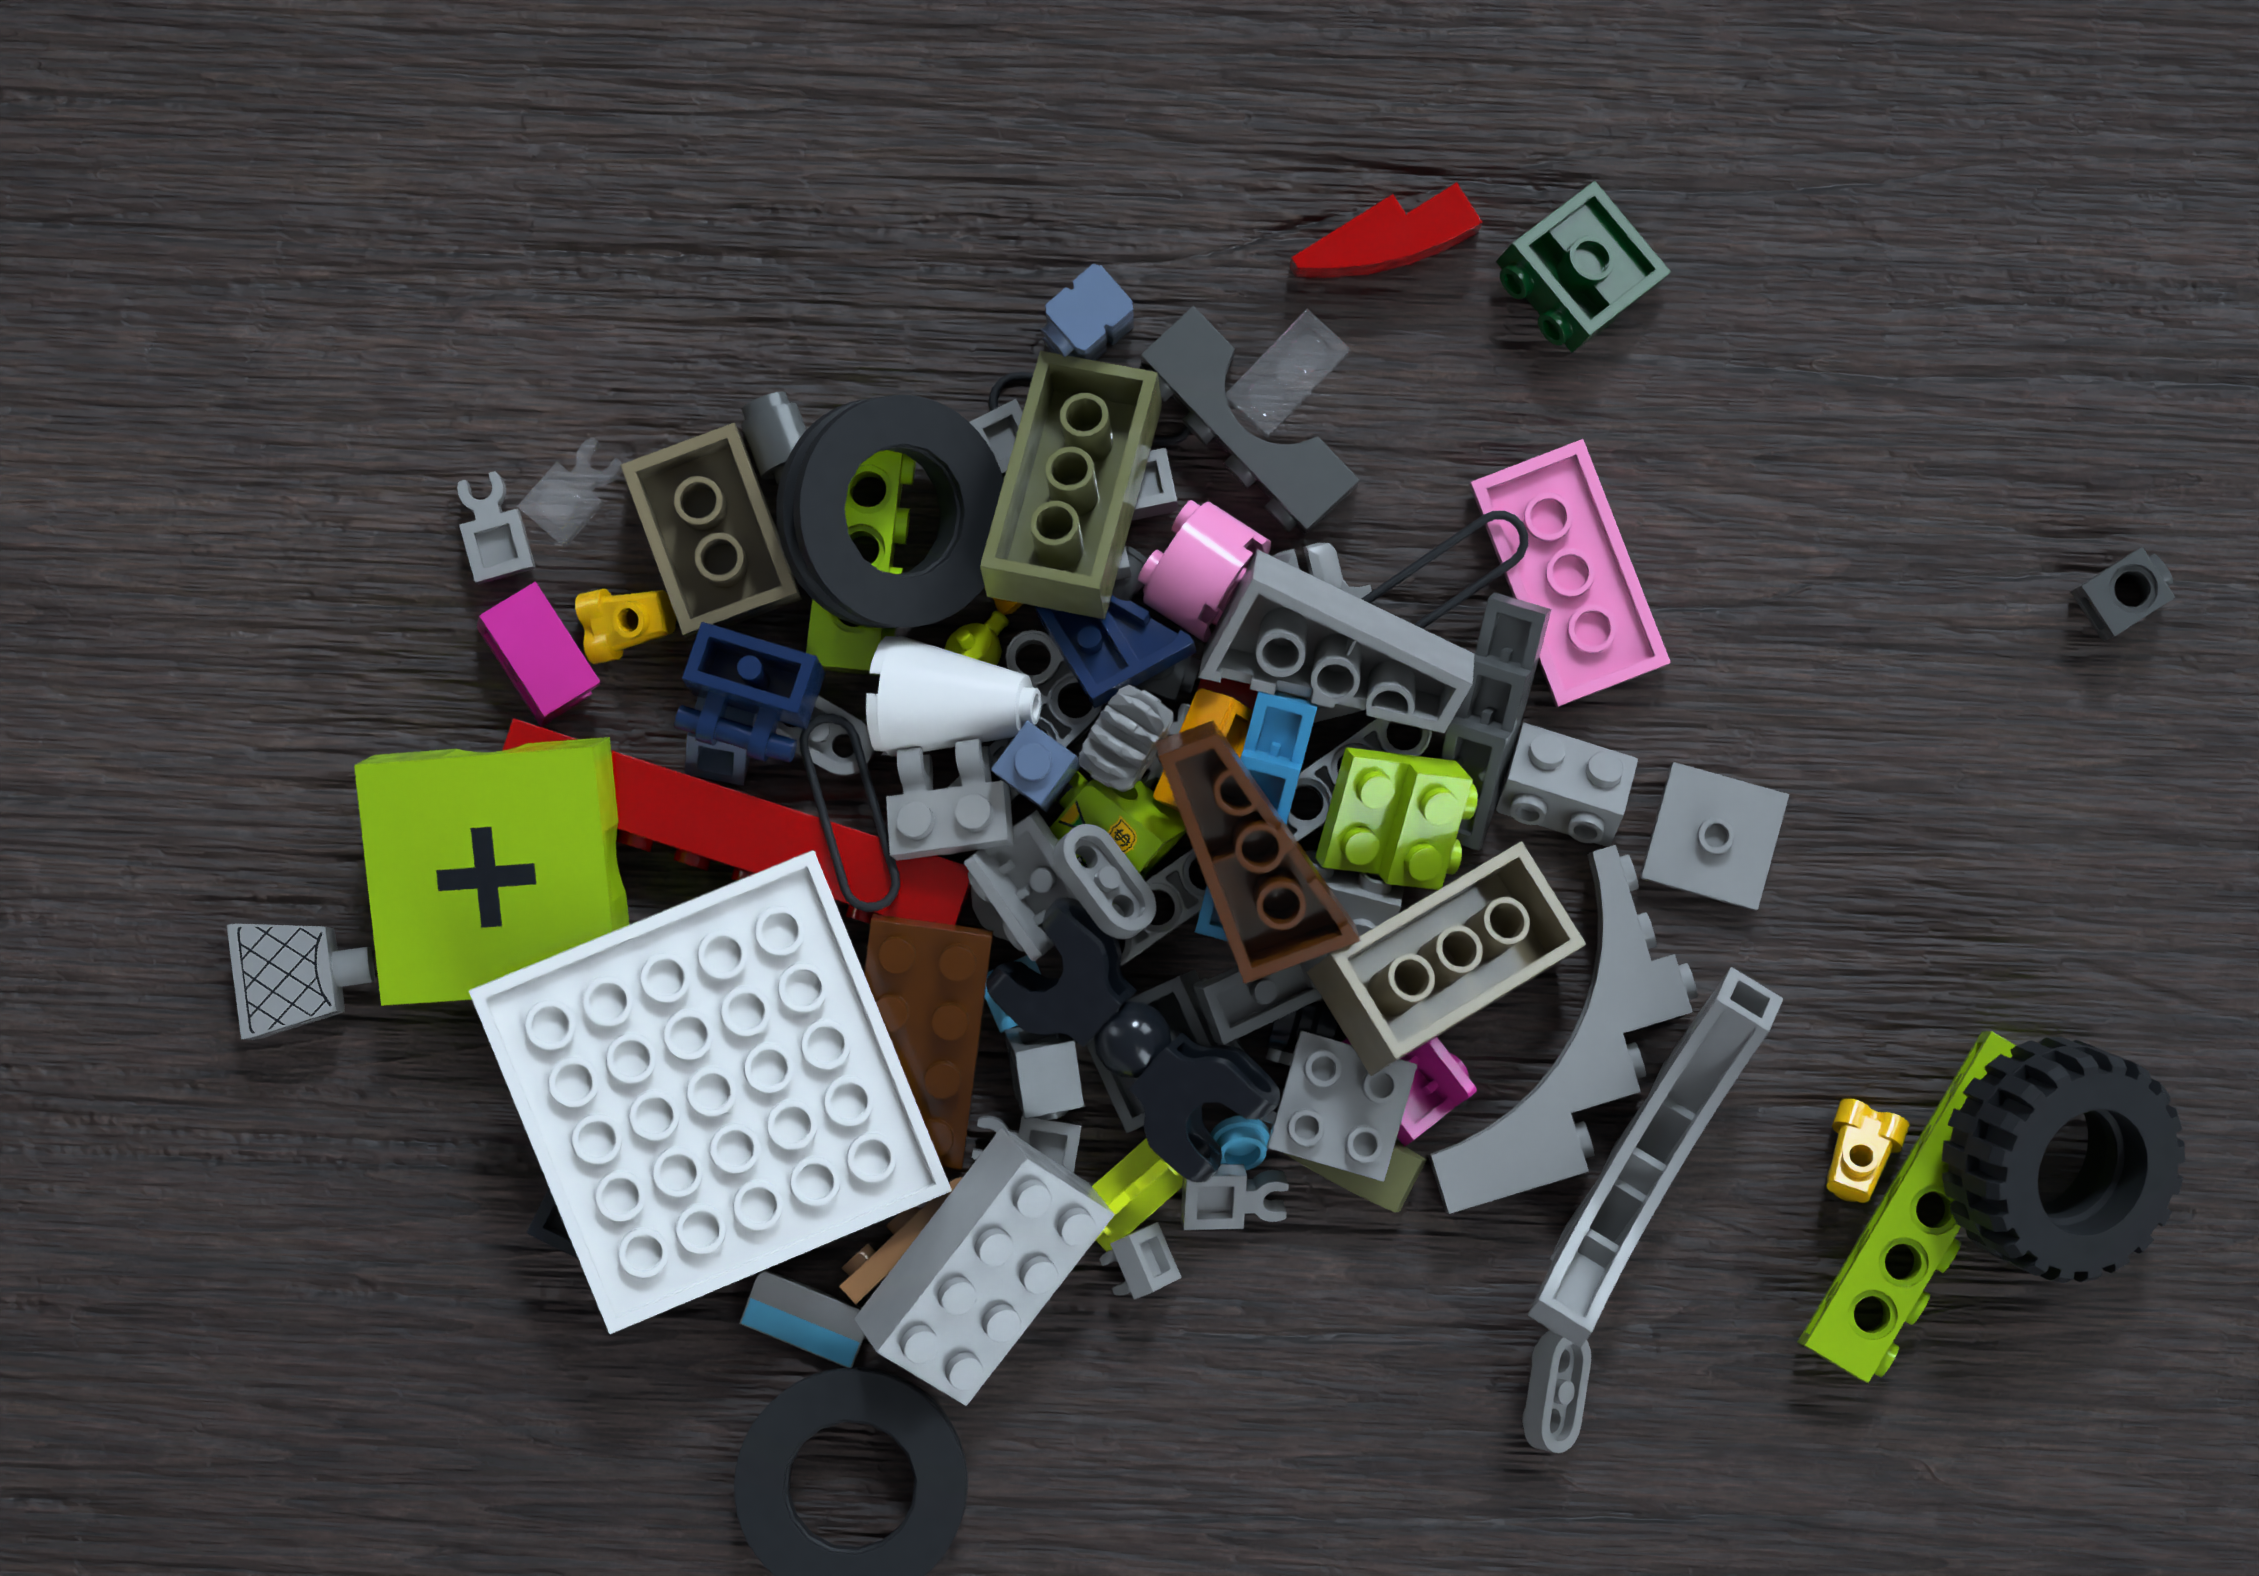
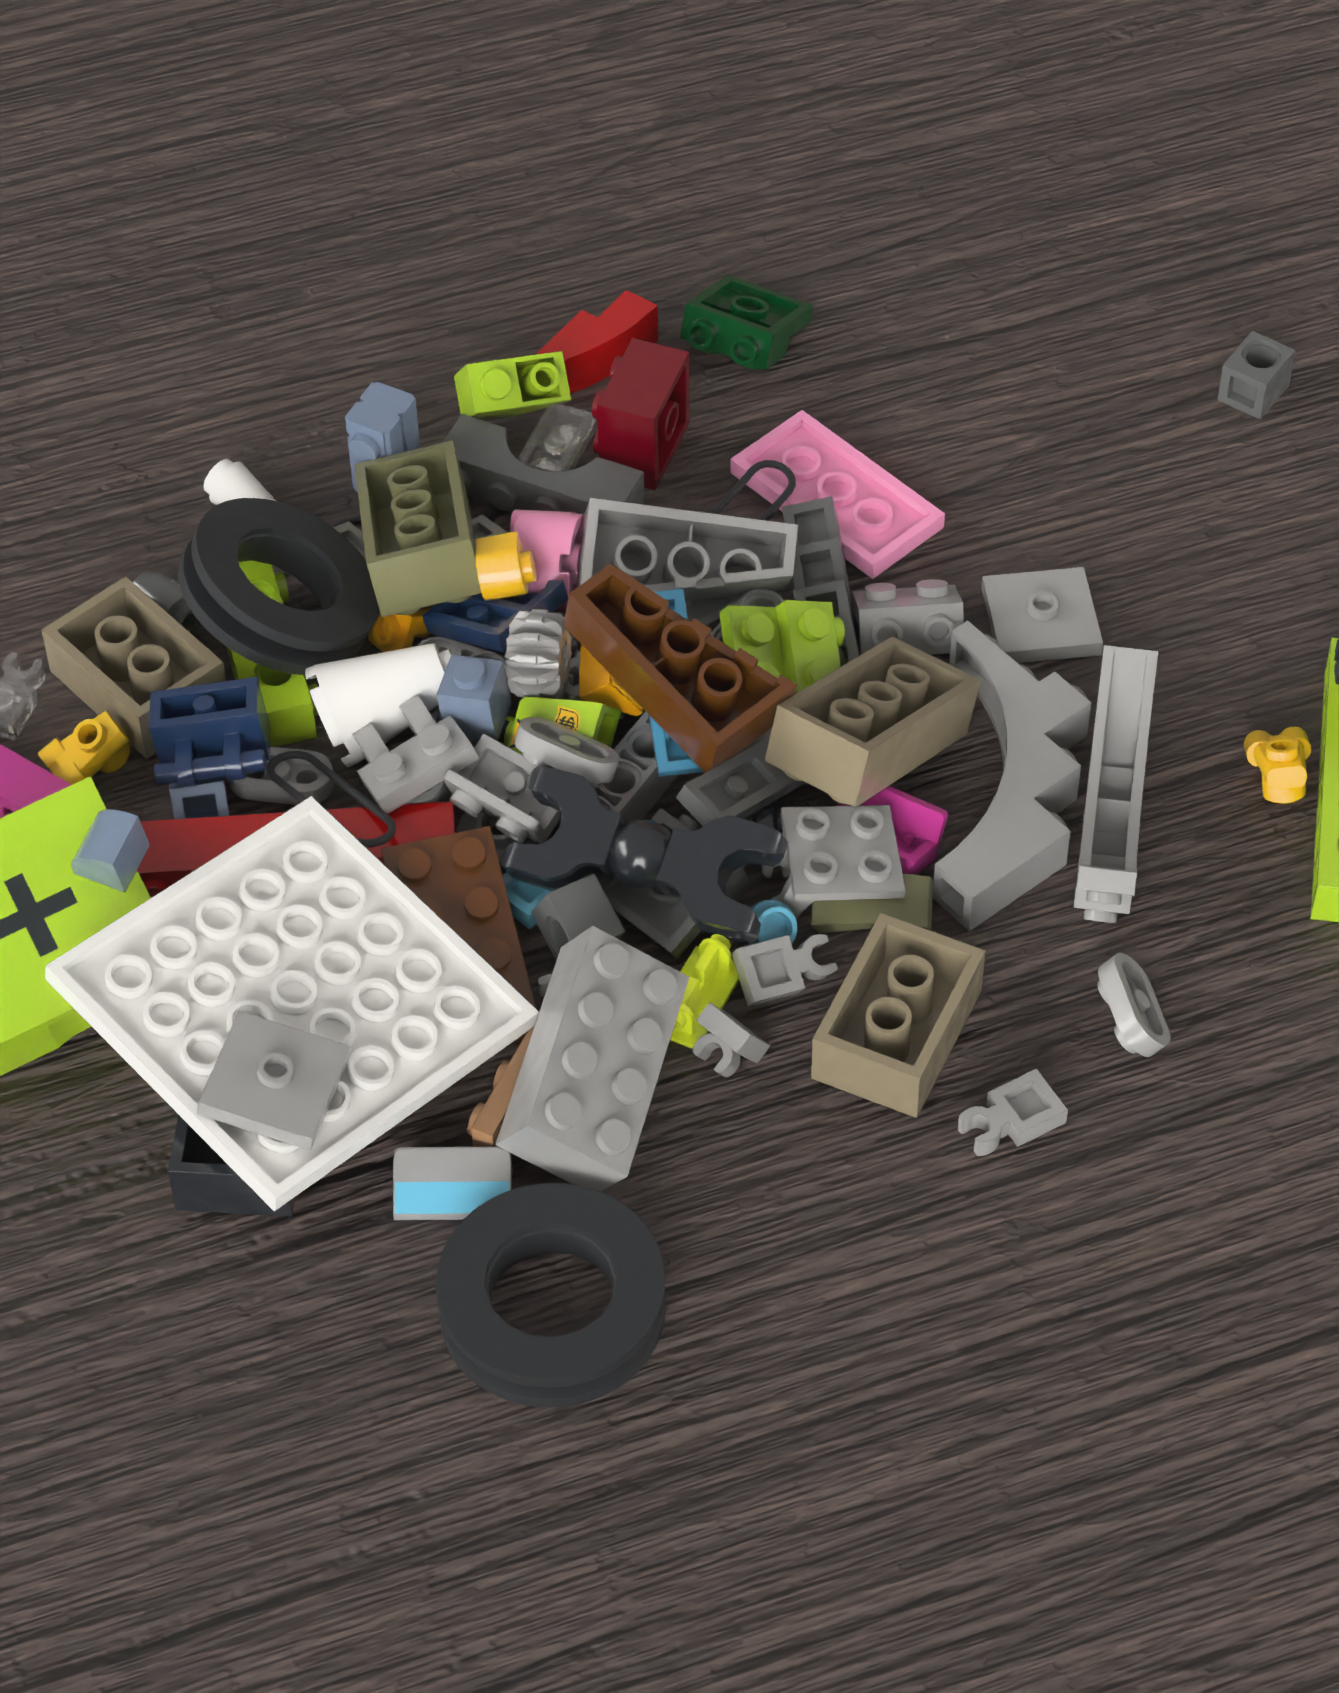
camera: 25 degrees left, 35 degrees down
none -> sand blue brick [71,809,150,893]
none -> light grey plate [197,1010,351,1151]
none -> white cone [204,459,276,505]
none -> lime slope [454,351,571,421]
none -> yellow plate [475,532,537,601]
none -> dark red brick [592,338,689,491]
none -> dark tan brick [811,913,986,1118]
none -> light grey plate [958,1069,1068,1156]

